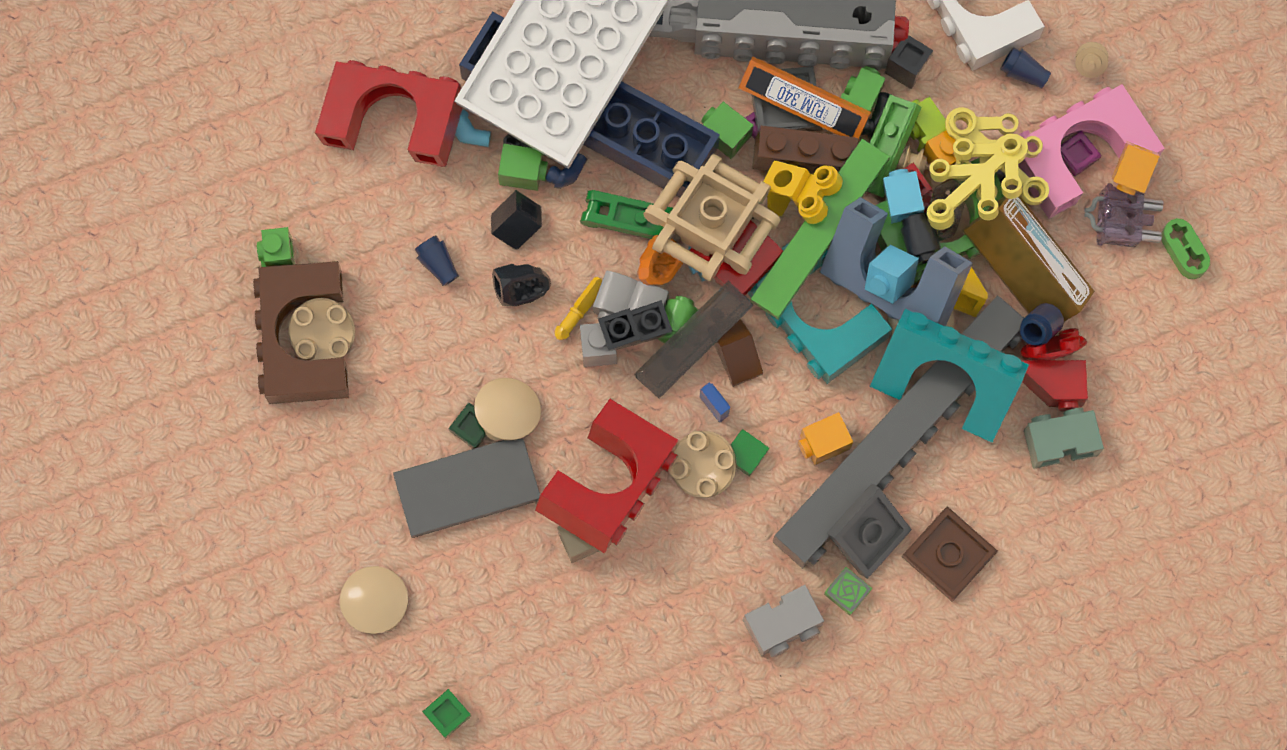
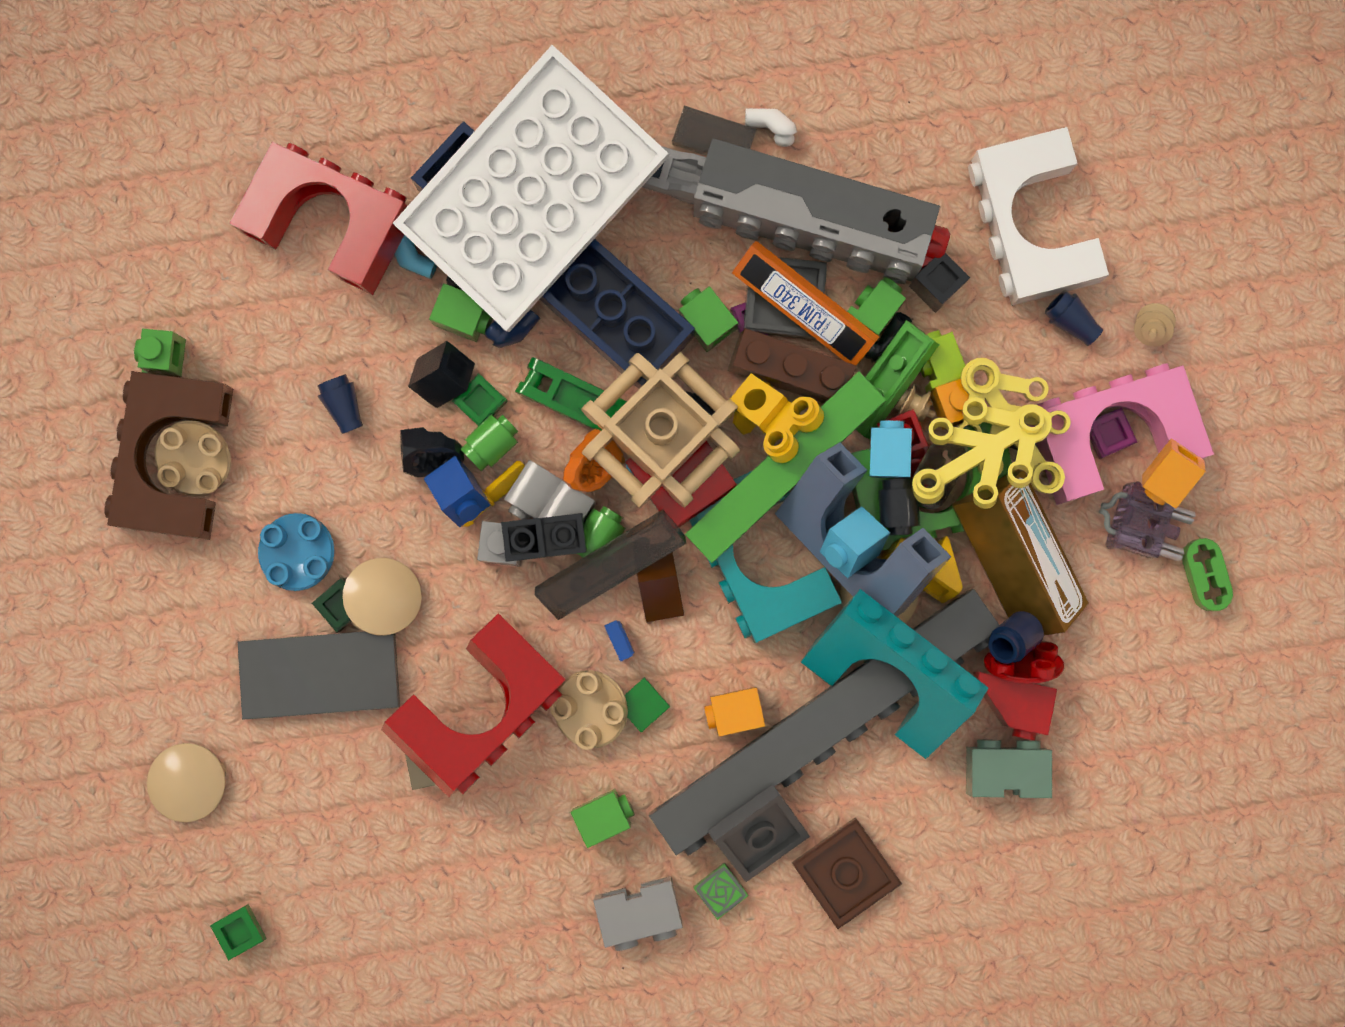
camera: 20 degrees right, 10 degrees up
none -> dark azure dish [258,513,335,591]
none -> blue brick [424,456,491,527]
none -> green tile [452,373,508,426]
none -> bright green brick [461,414,518,471]
none -> bright green brick [570,789,635,848]

